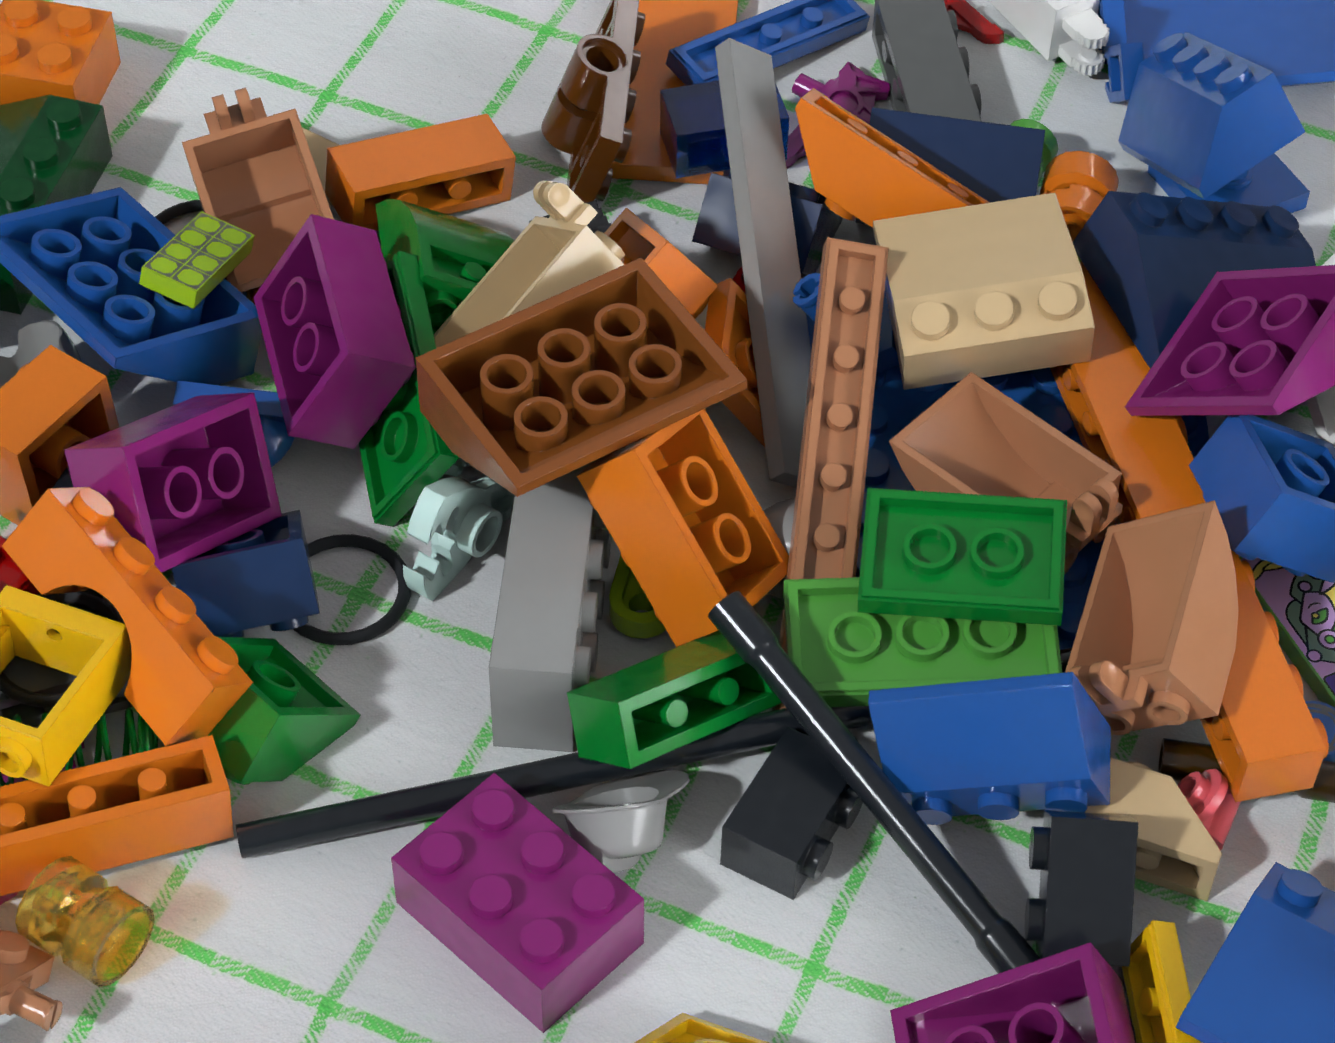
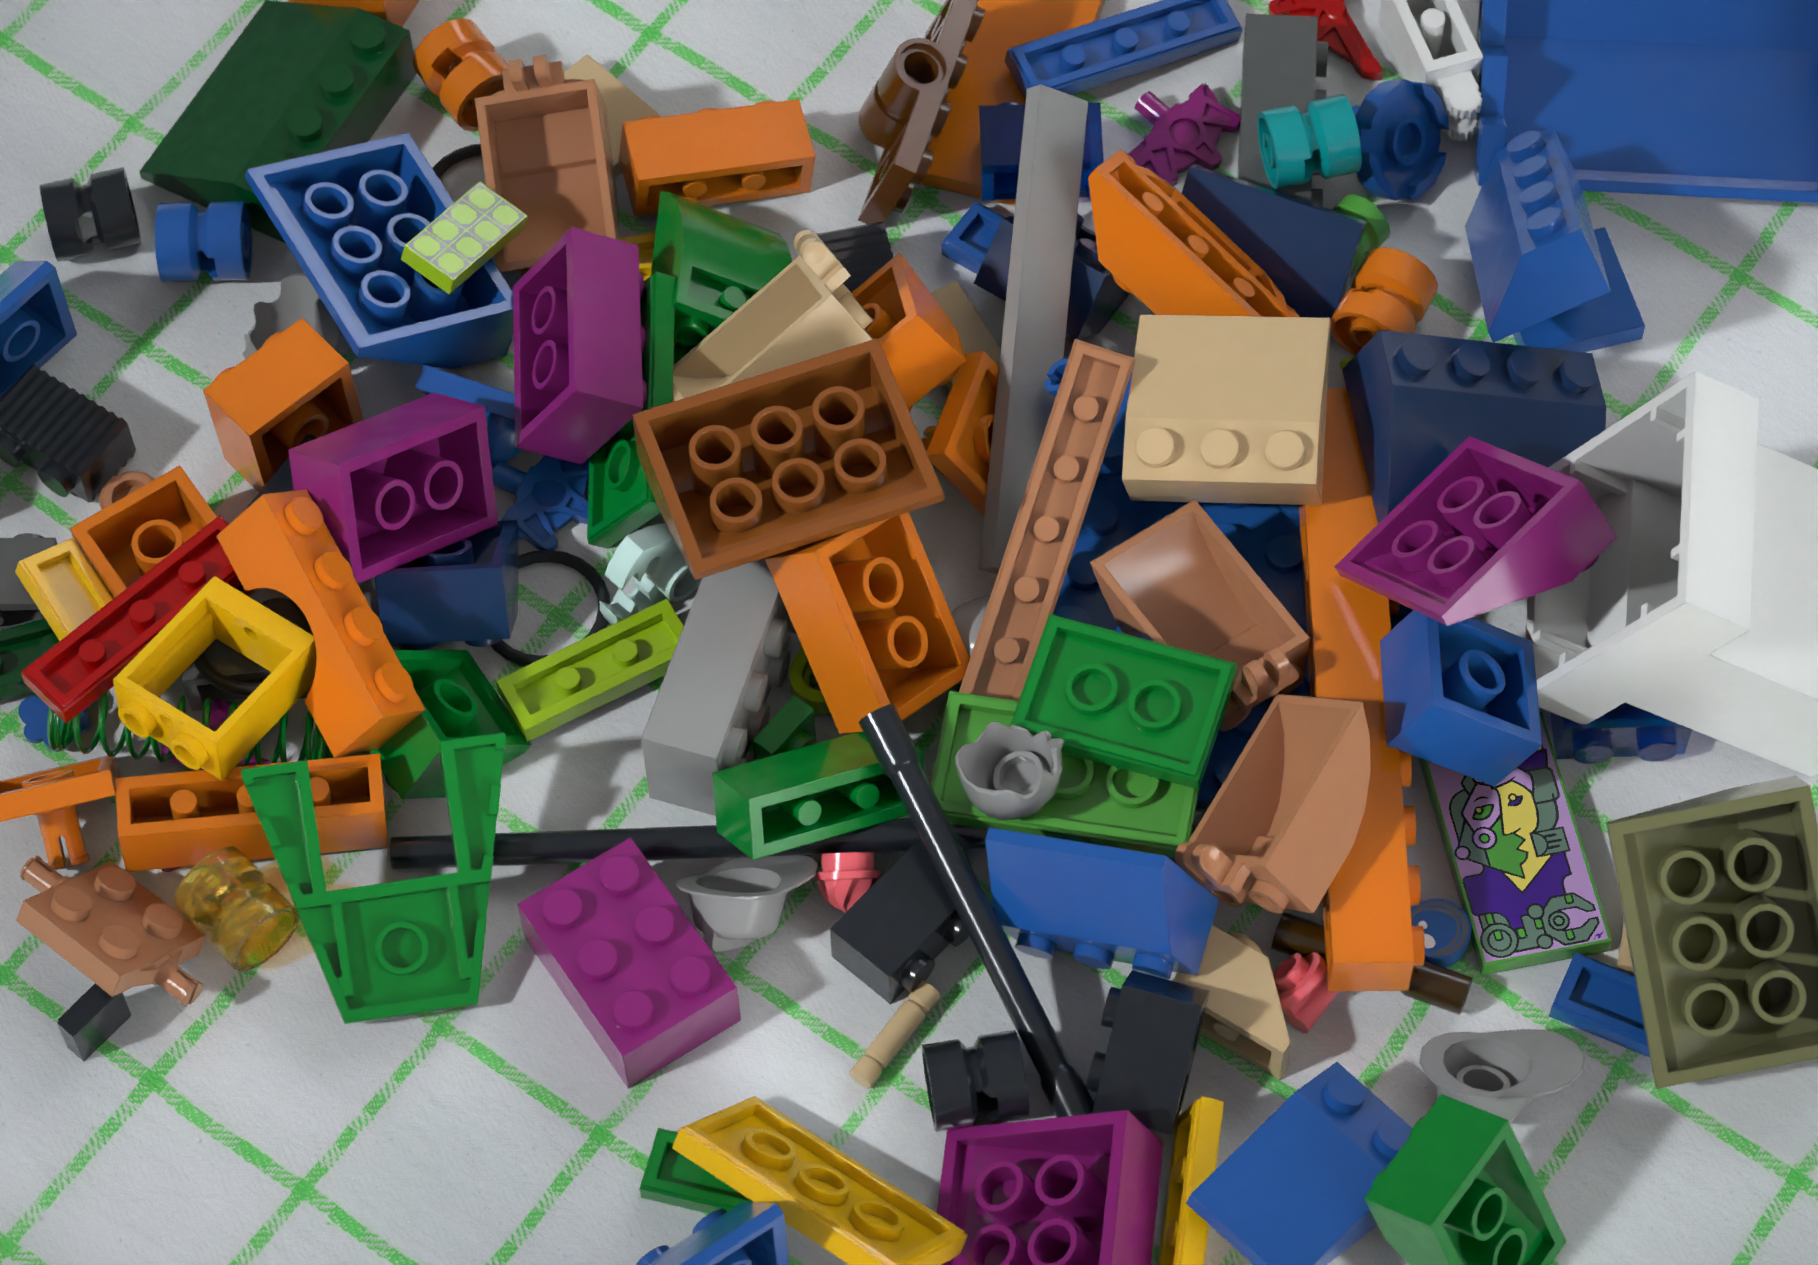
camera: 15 degrees right, 10 degrees up
none -> green wing [241,732,506,1025]
none -> orange wheel [412,18,509,132]
none -> blue piece [492,455,590,550]
none -> lime plate [496,599,684,742]
none -> green plate [753,695,817,760]
none -> coral plate [815,852,881,912]
none -> tan wheel [849,981,941,1088]
none -> black wheel [922,1030,1030,1132]
none -> blue tile [941,201,1005,274]
none -> light grey hair [955,722,1065,821]
none -> teal wheel [1257,94,1362,190]
none -> blue tile [1352,78,1449,201]

